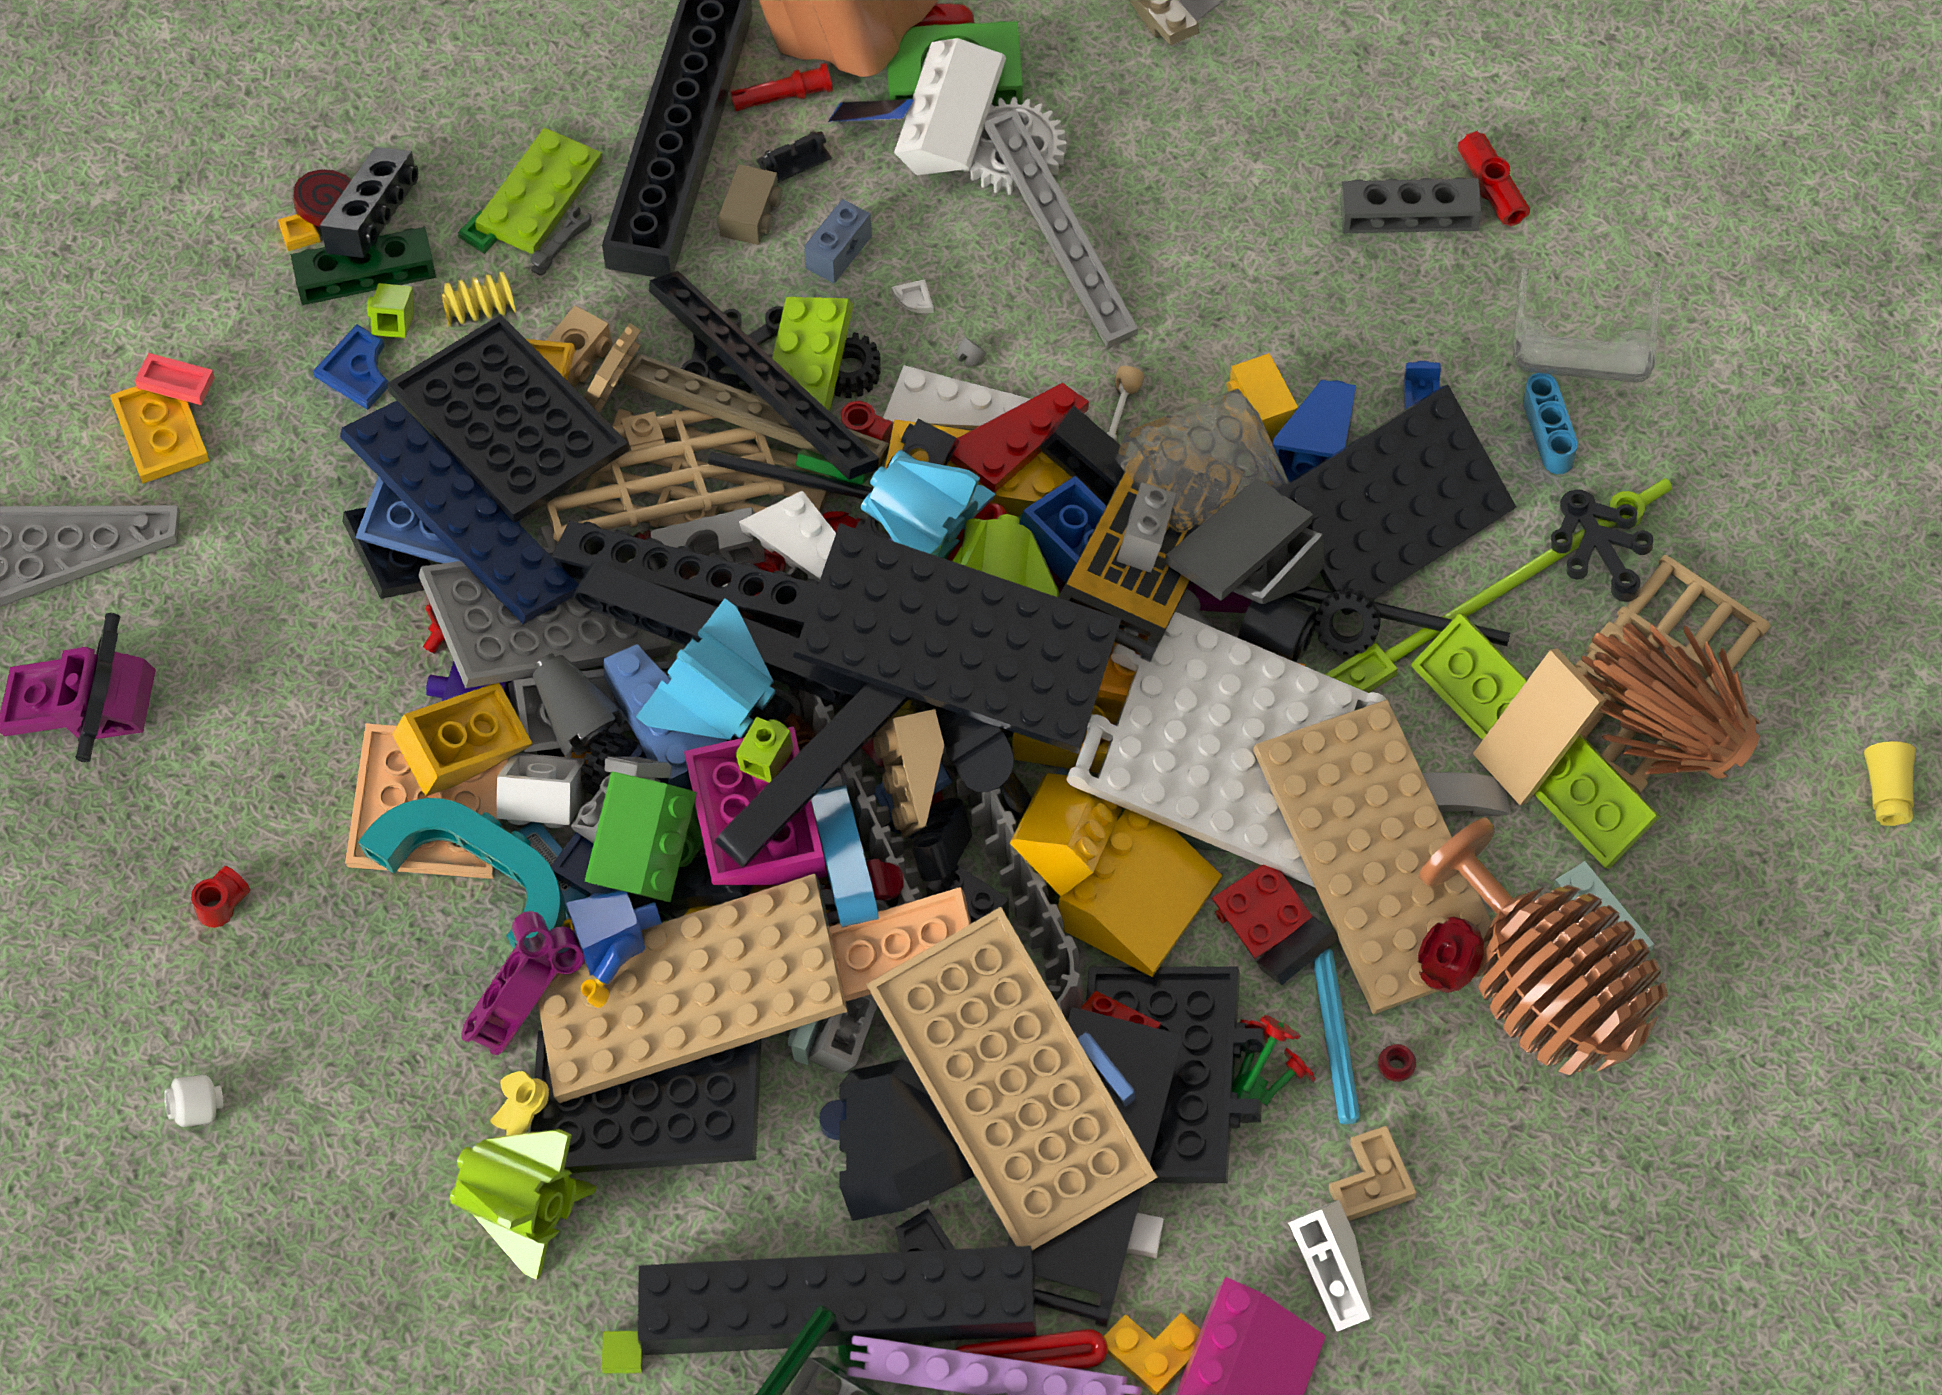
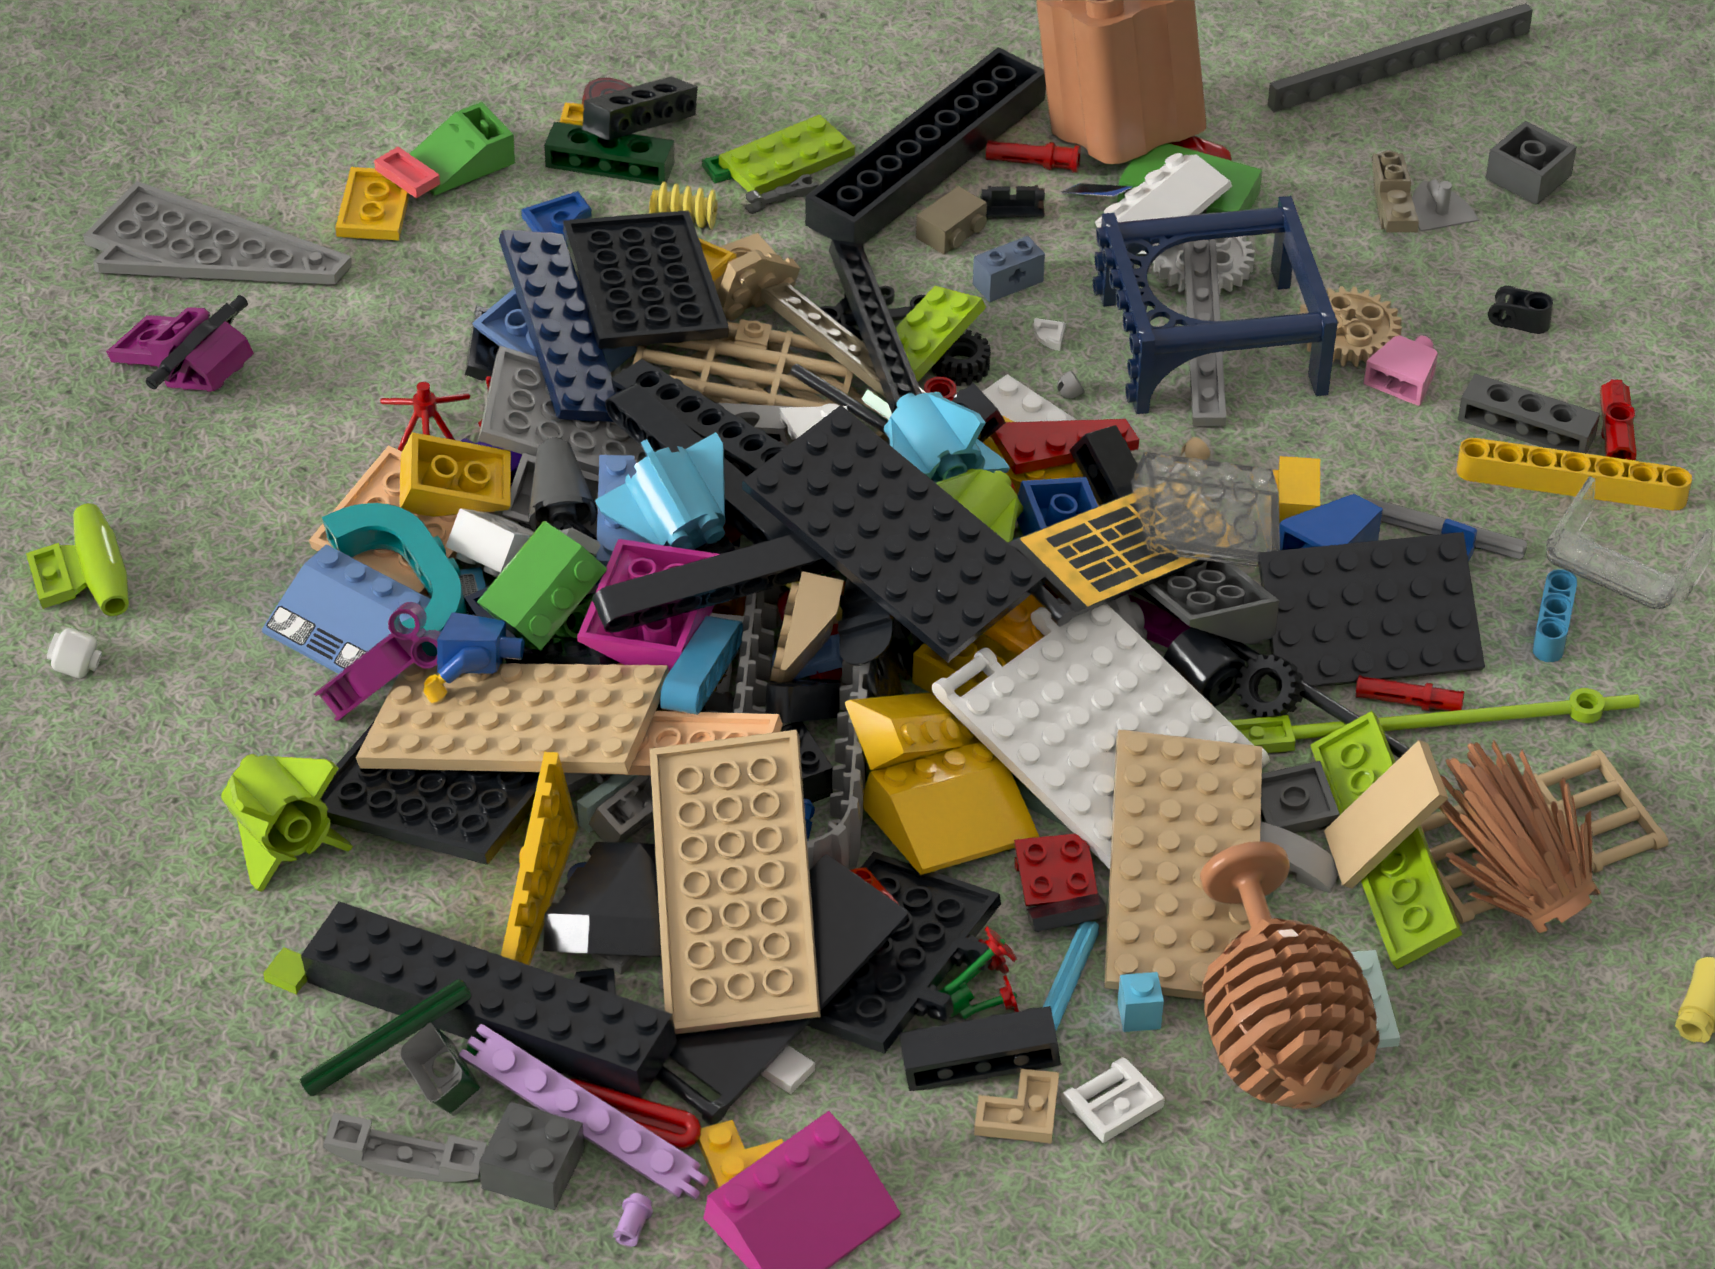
camera: 25 degrees right, 15 degrees down
red piece [191,866,251,928] -> none
lime brick [367,283,414,338] -> none
light yellow plate [490,1071,549,1136] -> none
lime brick [736,717,794,783] -> none
dark red plate [866,859,904,901] -> none
medium blue tile [1077,1032,1135,1108] -> none
light grey brick [1116,482,1176,573] -> none
dark grey tile [1165,478,1313,601] -> none
white slope [1289,1200,1372,1331] -> none
dark red plate [1378,1044,1416,1082] -> none
dark red tile [1418,916,1484,993] -> none
black plant [1551,490,1653,602] -> none
none -> lime plate [26,503,129,616]
none -> medium blue slope [262,544,431,674]
none -> red plant [380,382,470,451]
none -> bright green slope [409,102,515,196]
none -> yellow wing [500,752,578,965]
none -> black brick [899,1006,1061,1091]
none -> white plate [1060,1057,1165,1143]
none -> dark blue arch [1093,196,1338,414]
none -> medium azure brick [1117,972,1164,1032]
none -> dark grey plate [1261,761,1340,833]
none -> tan gear [1298,286,1402,367]
none -> red pin [1355,675,1465,711]
none -> bright pink torso [1364,335,1438,406]
none -> light grey axle [1366,497,1527,560]
none -> yellow beam [1456,438,1692,511]
none -> black piece [1488,286,1553,334]

